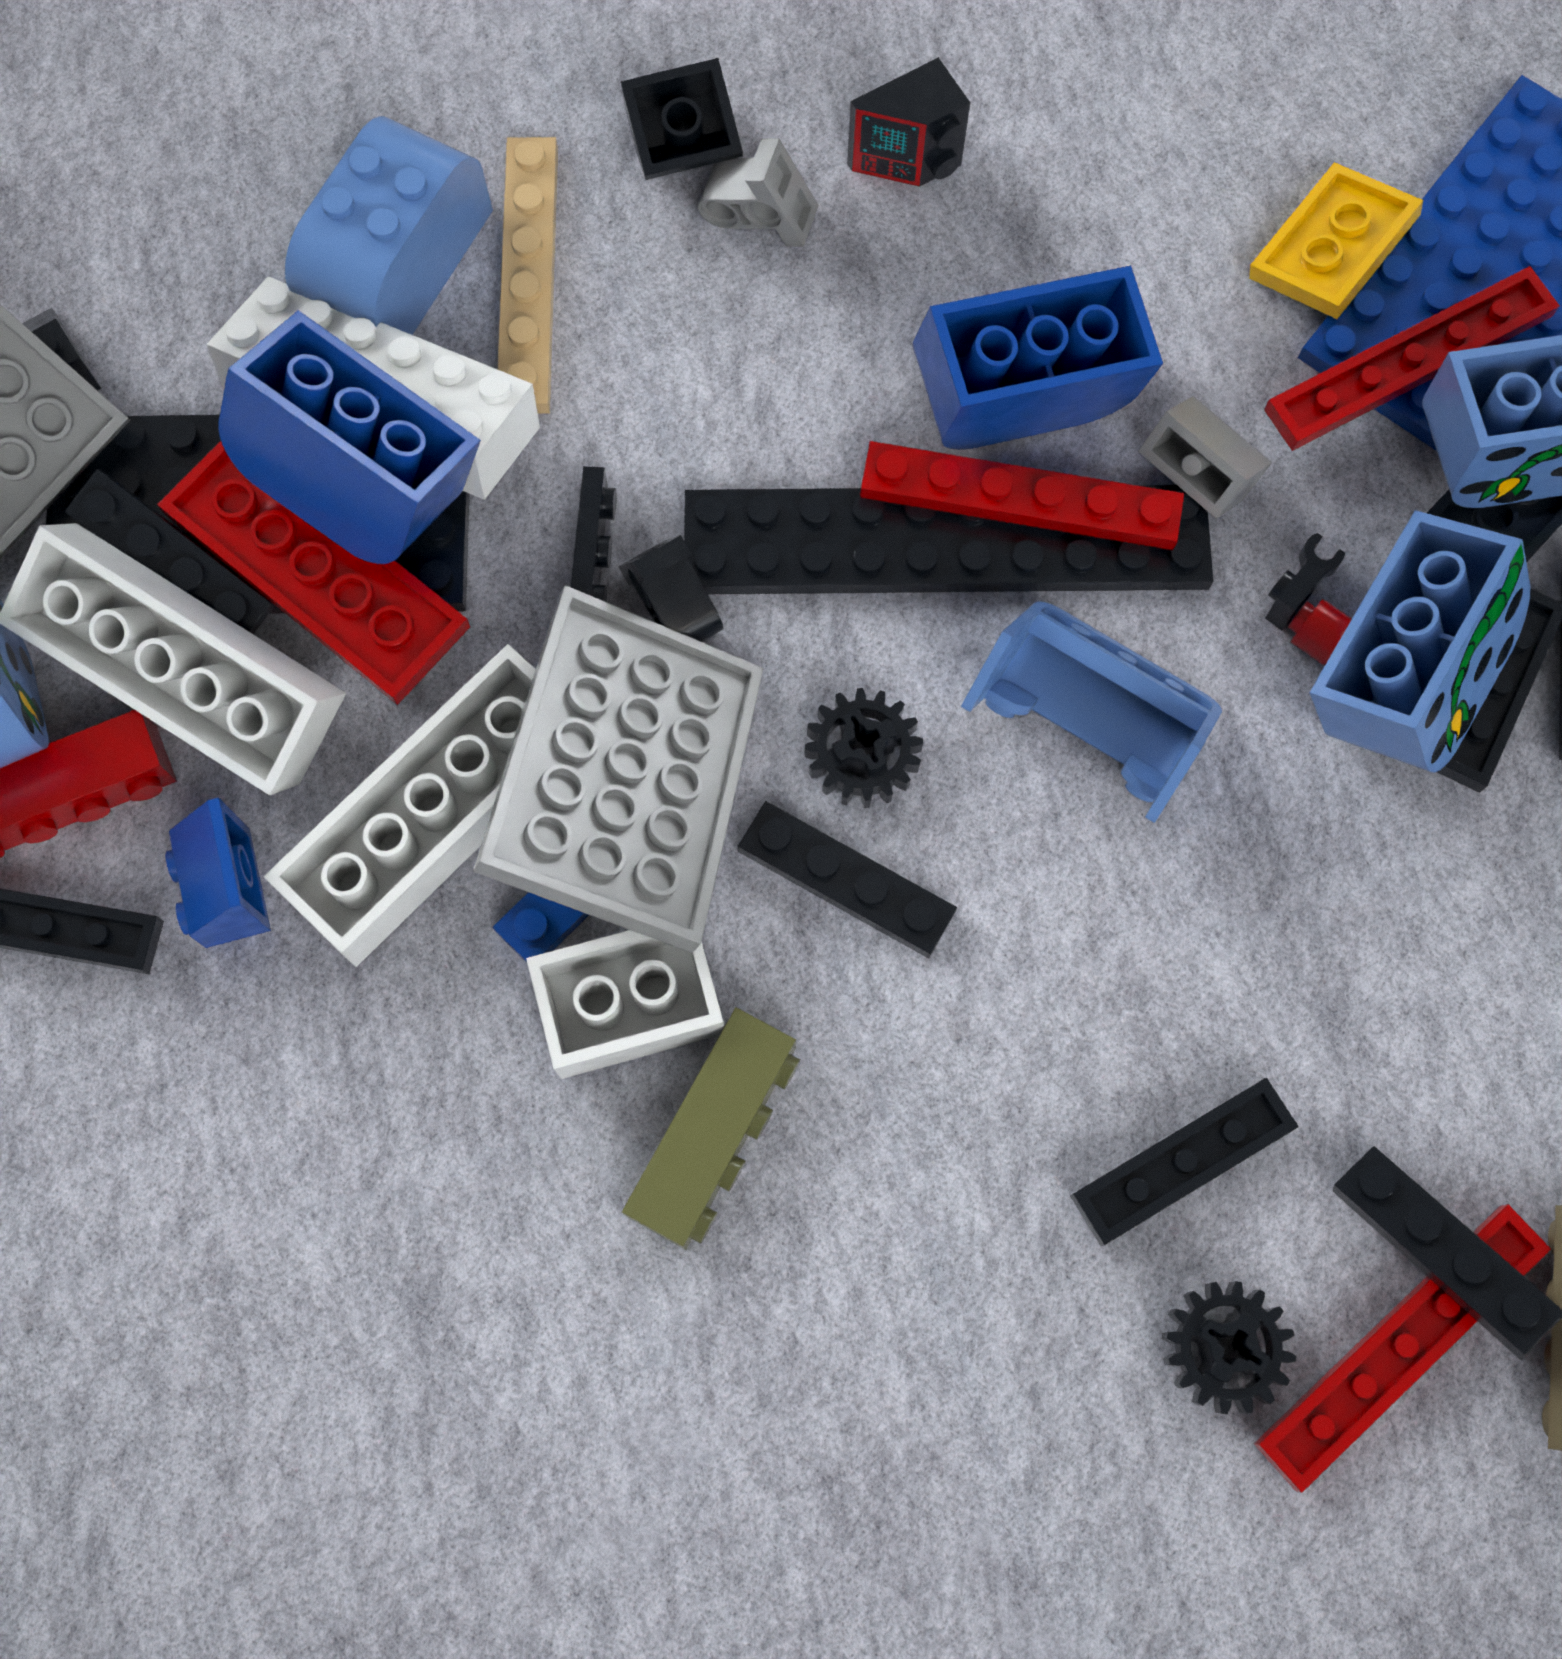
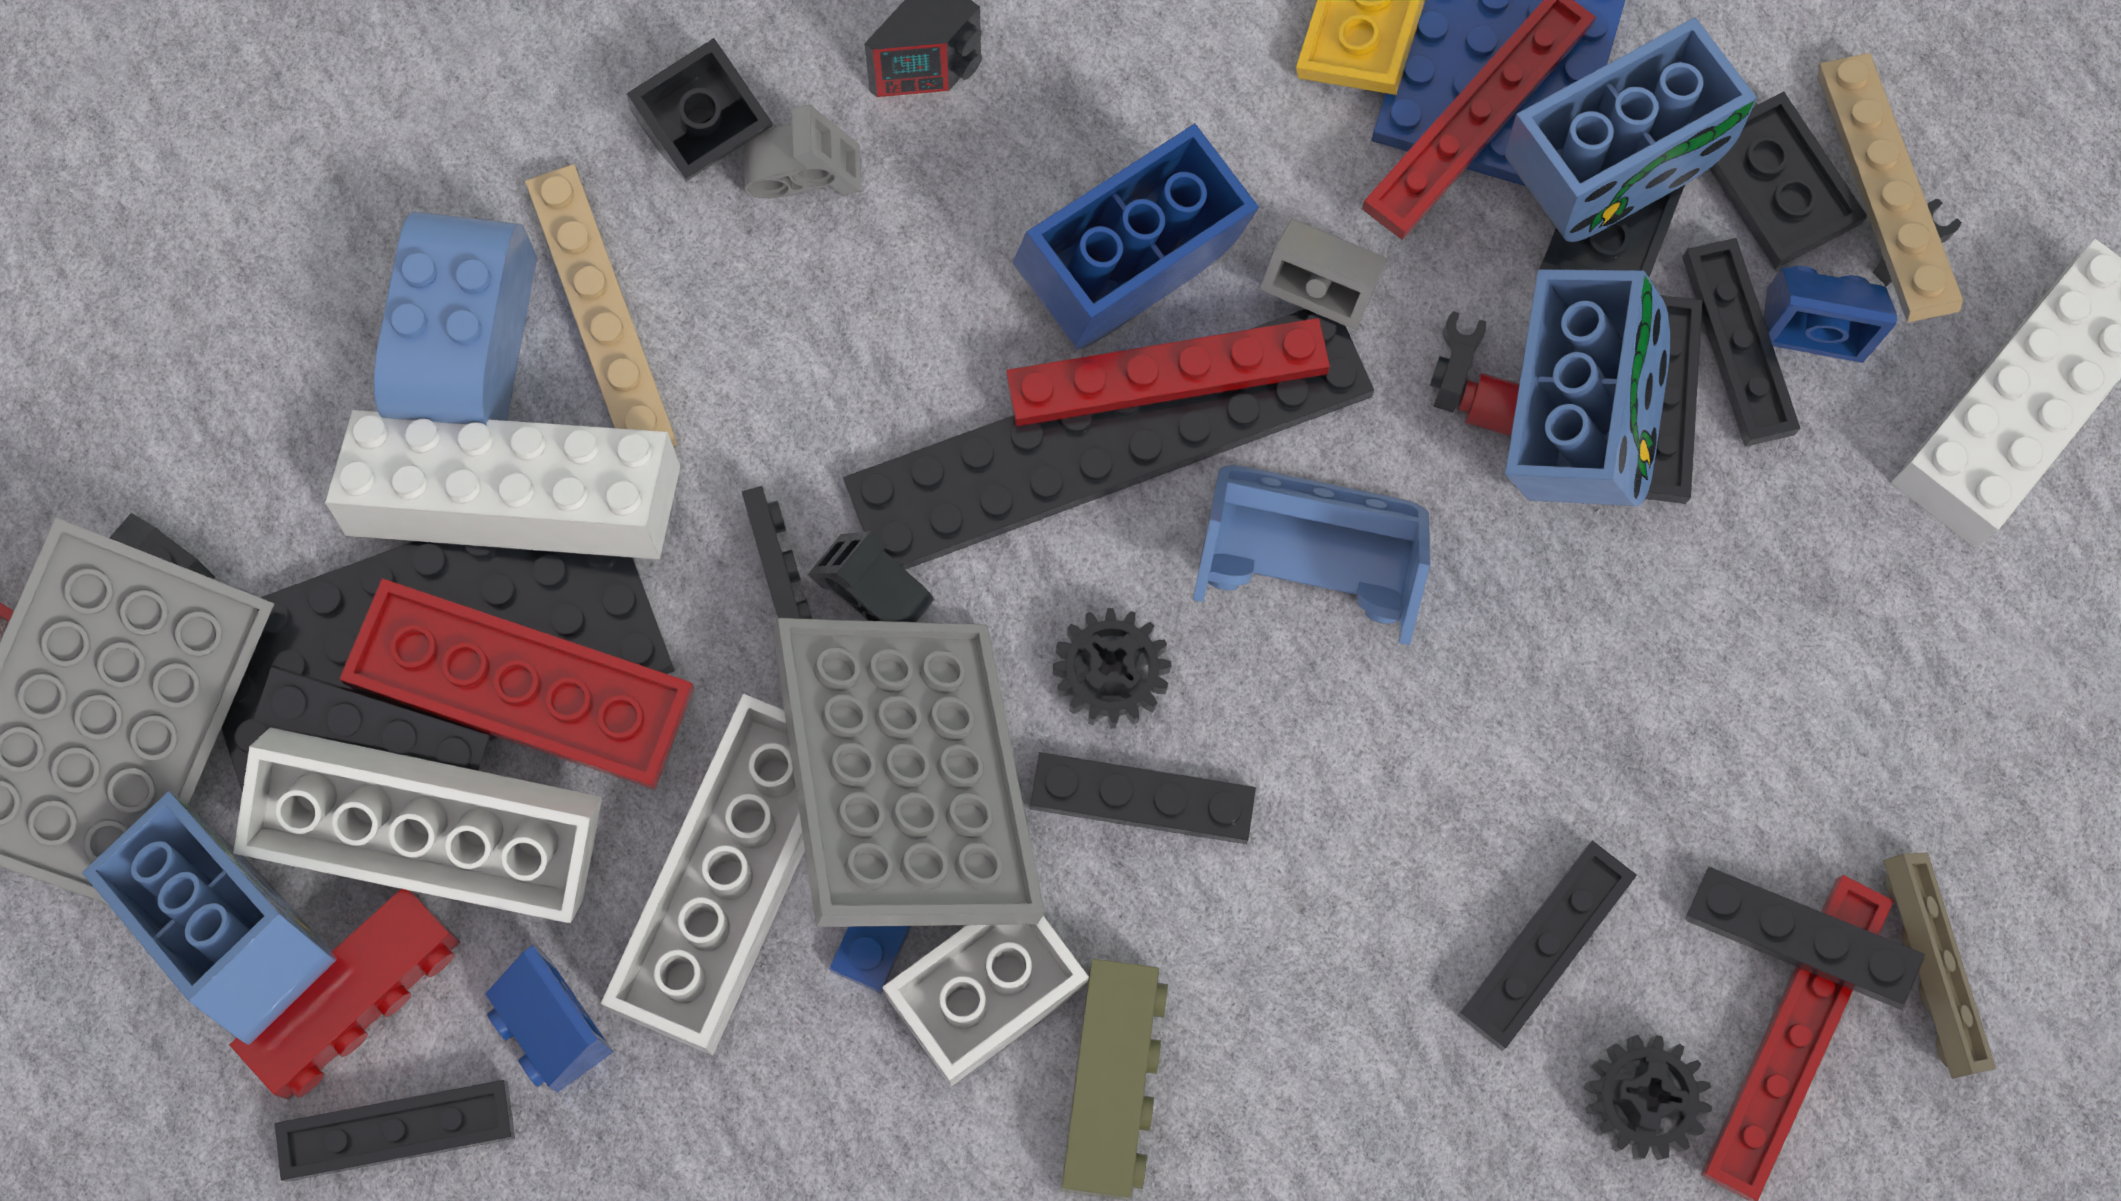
camera: 25 degrees left, 0 degrees up
blue brick [218,310,481,564] -> none

